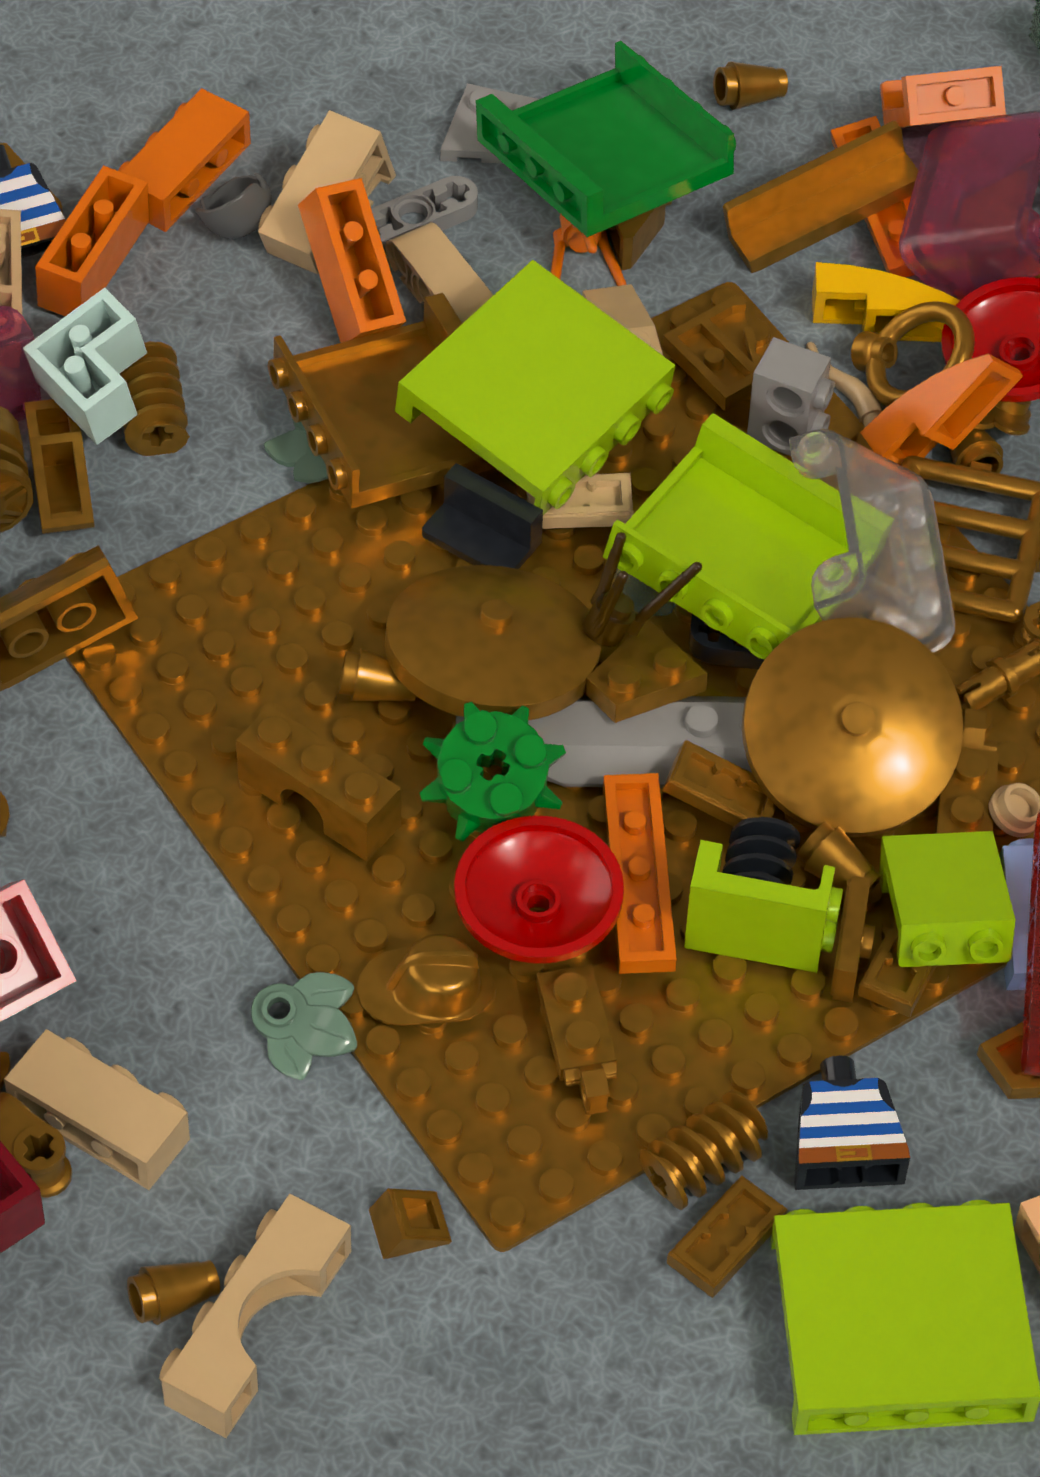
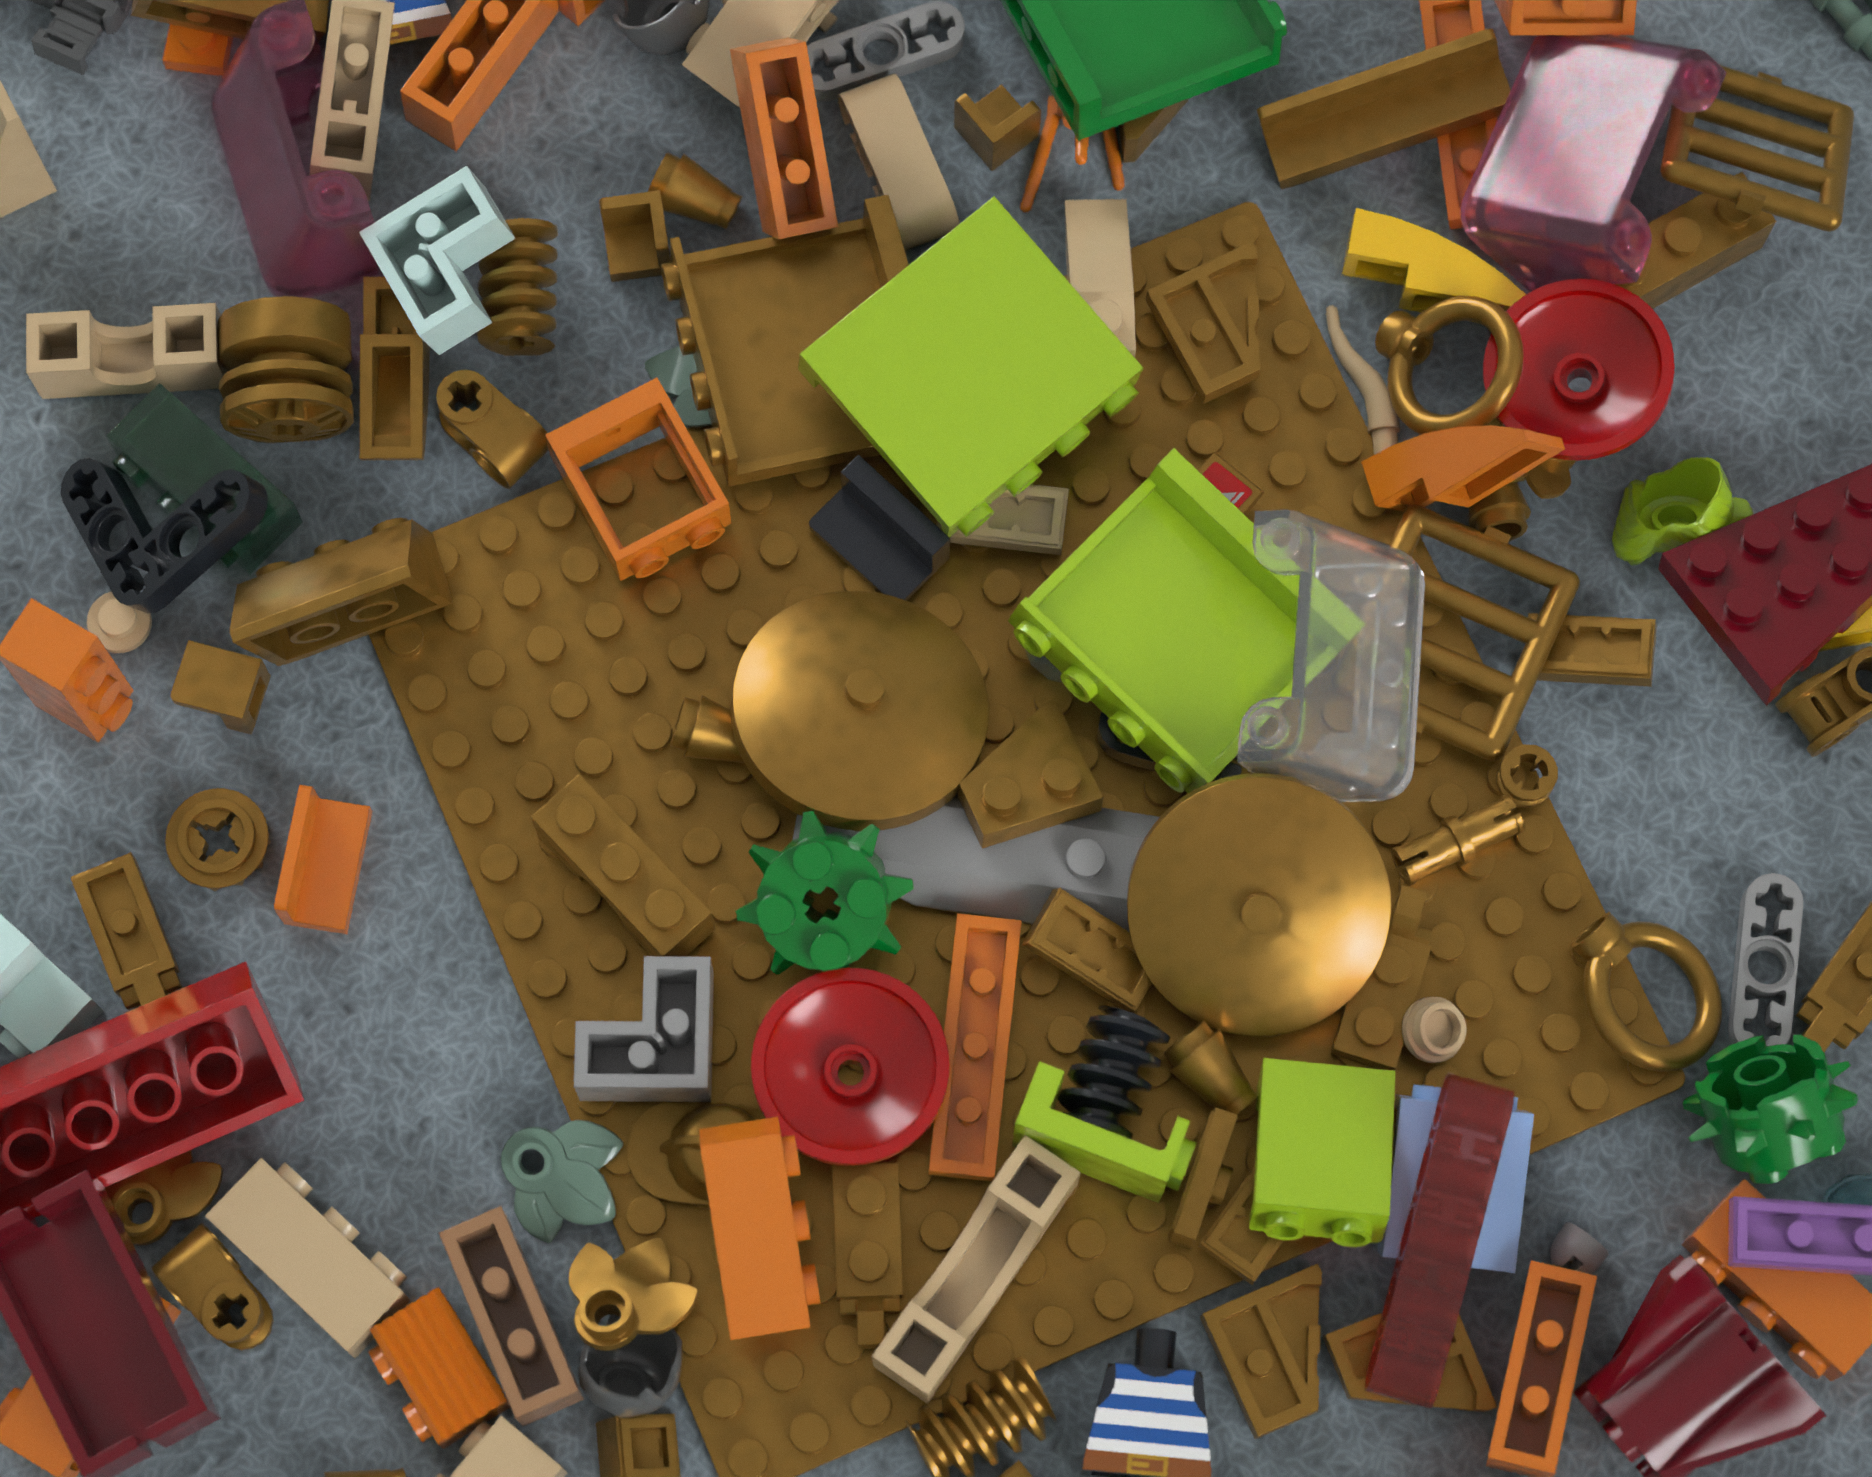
camera: 10 degrees right, 20 degrees up
dark brown plant [582,532,702,647] -> none
light grey brick [747,337,835,460] -> none
none -> orange panel [274,785,373,934]
none -> orange brick [368,1287,510,1449]
none -> pearl gold piece [436,369,549,489]
none -> medium nougat brick [439,1206,584,1426]
none -> orange window [545,377,732,581]
none -> pearl gold plate [568,1237,698,1351]
none -> light grey brick [574,956,714,1102]
none -> dark grey hair [578,1315,682,1418]
none -> pearl gold panel [599,190,670,282]
none -> pearl gold cone [648,152,742,229]
none -> orange brick [699,1117,820,1340]
none -> tan arch [872,1135,1080,1404]
none -> pearl gold panel [954,84,1041,171]
none -> pearl gold wing [1200,1263,1322,1439]

